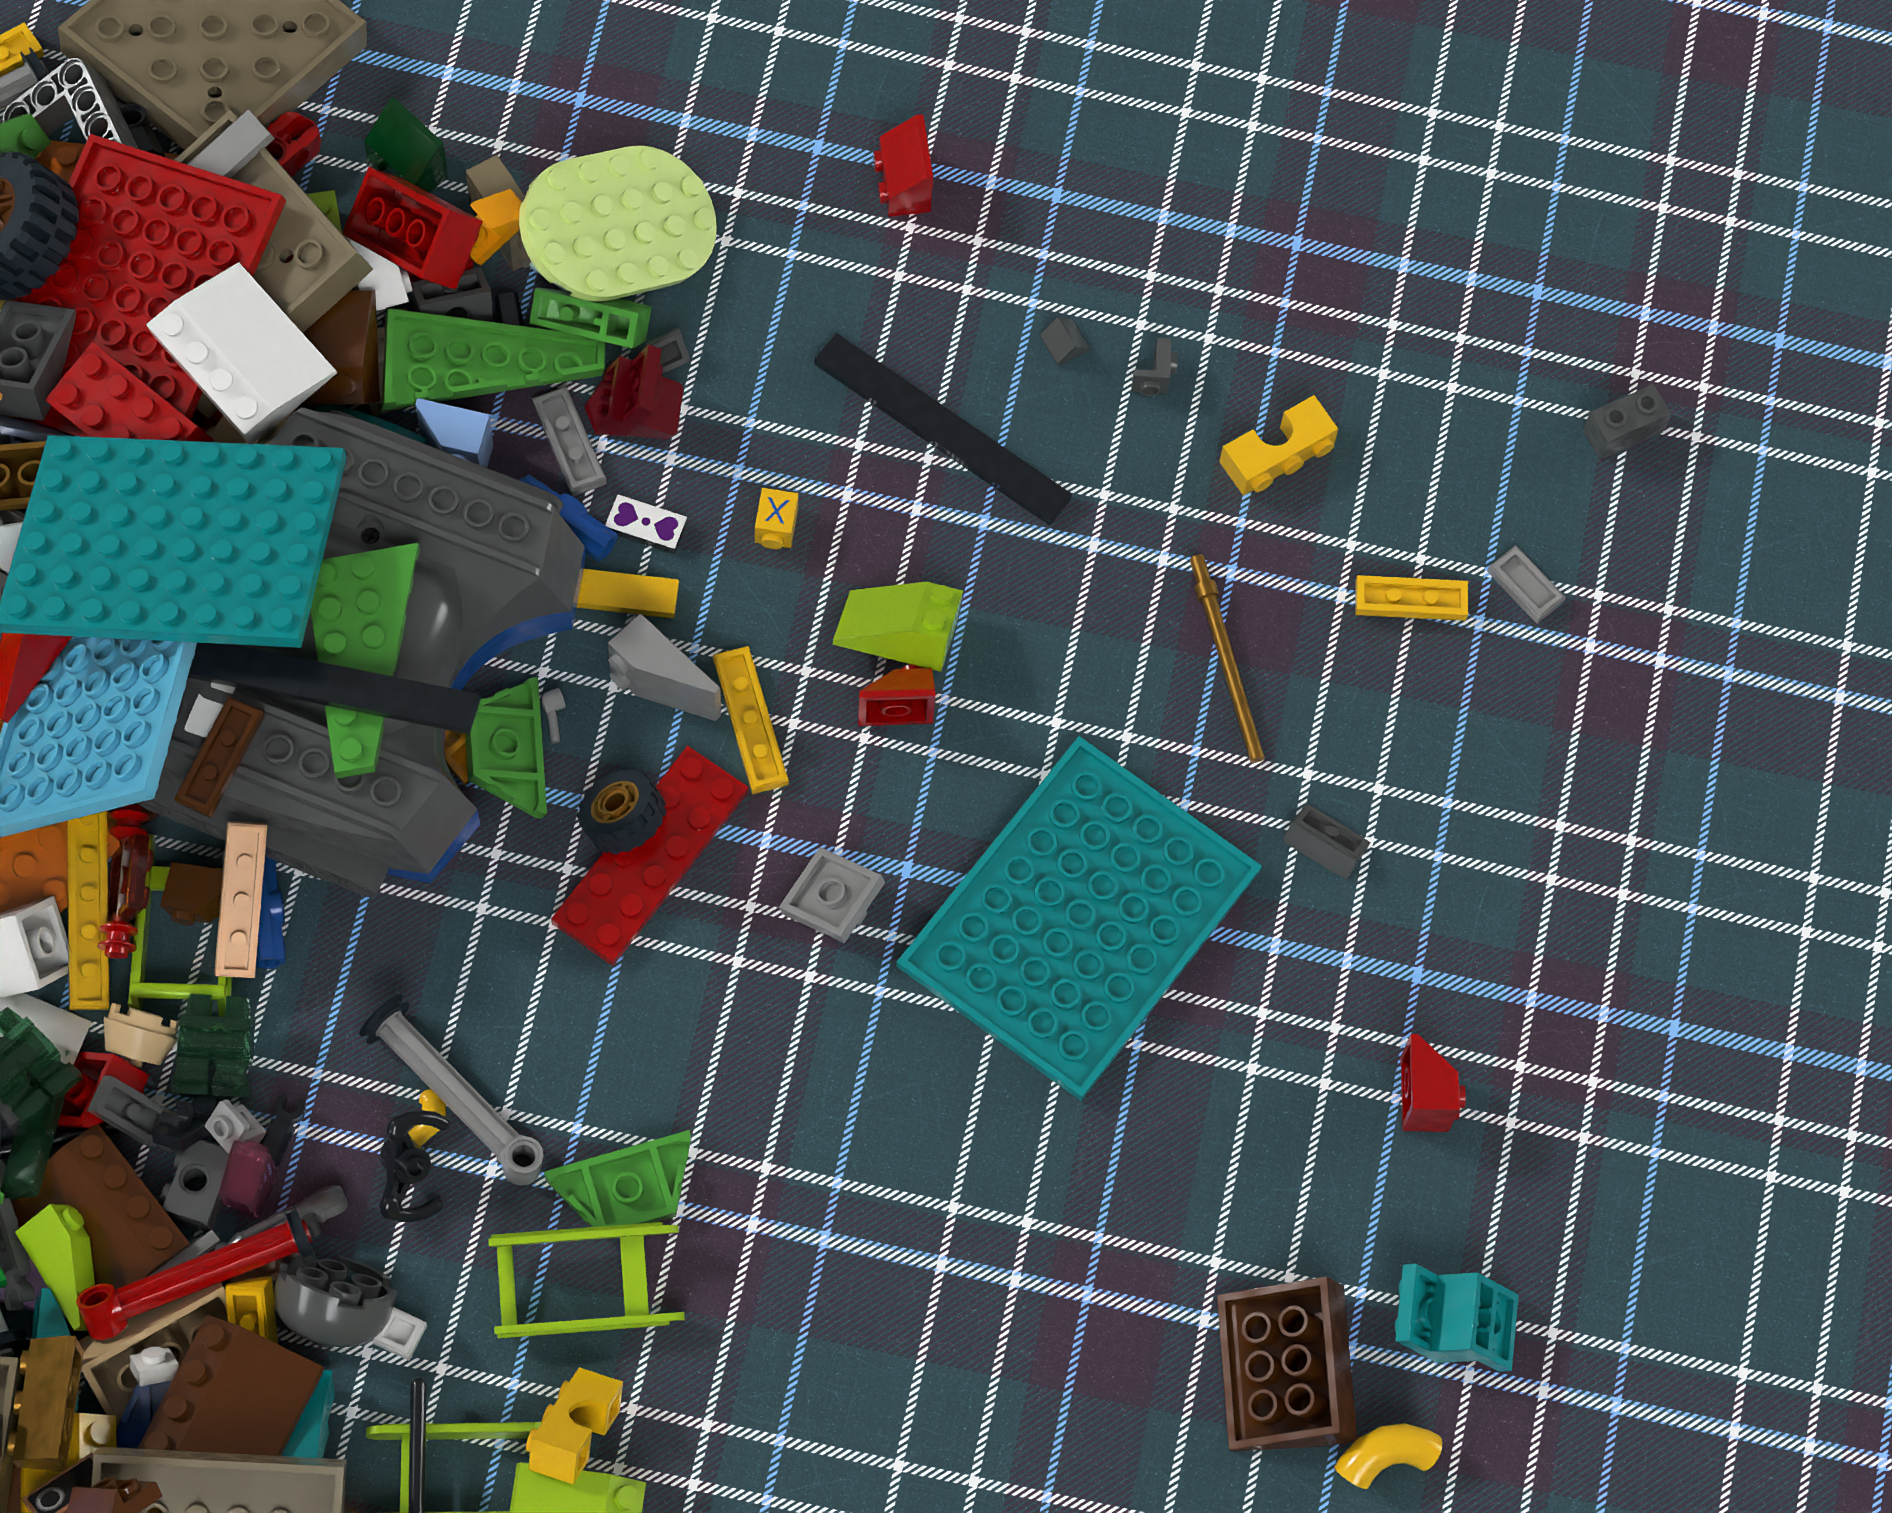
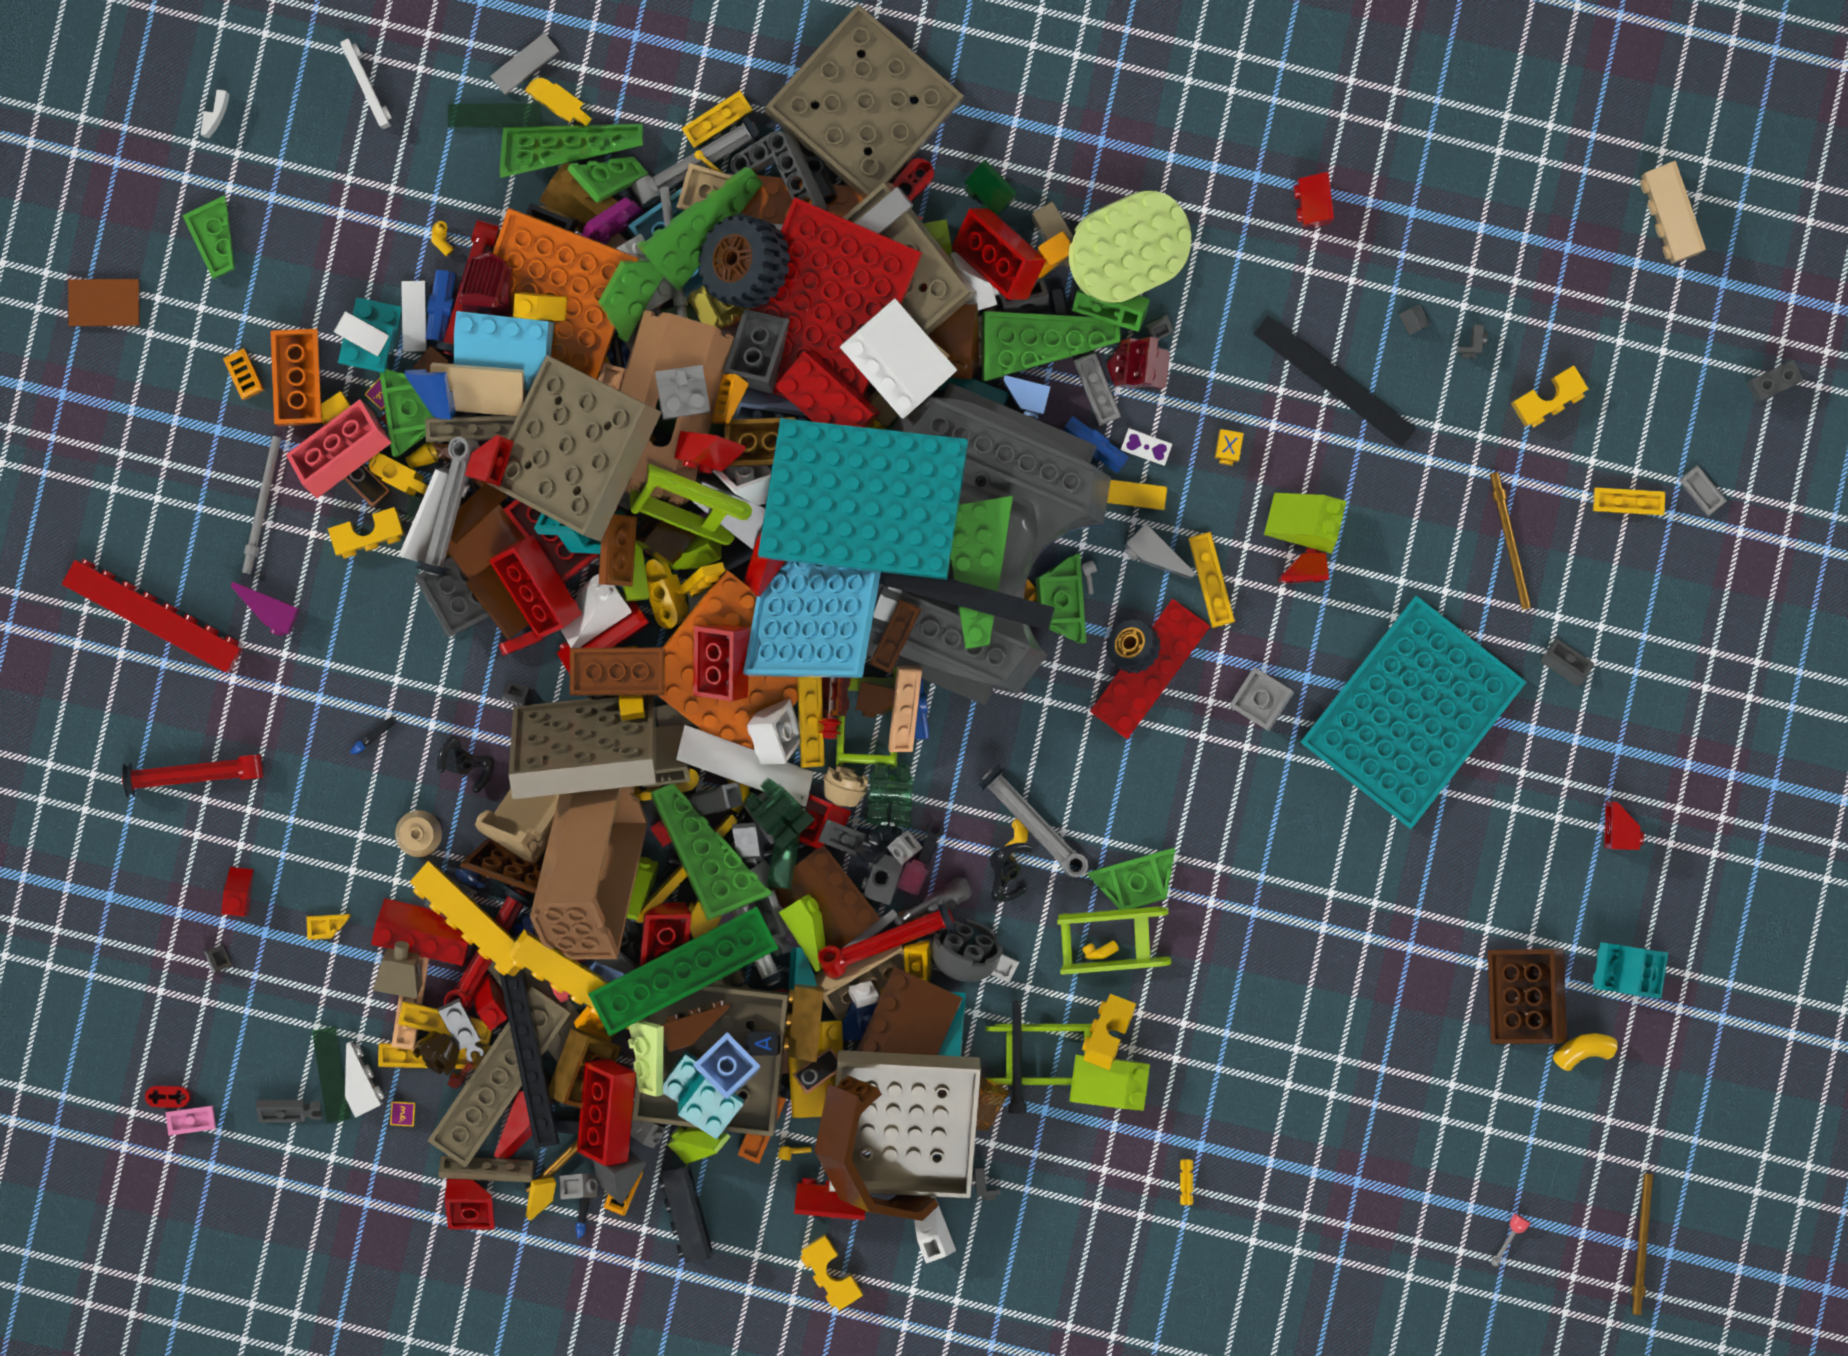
camera: 10 degrees right, 20 degrees up
none -> yellow arm [1082,940,1119,960]
none -> tan slope [1640,161,1706,264]

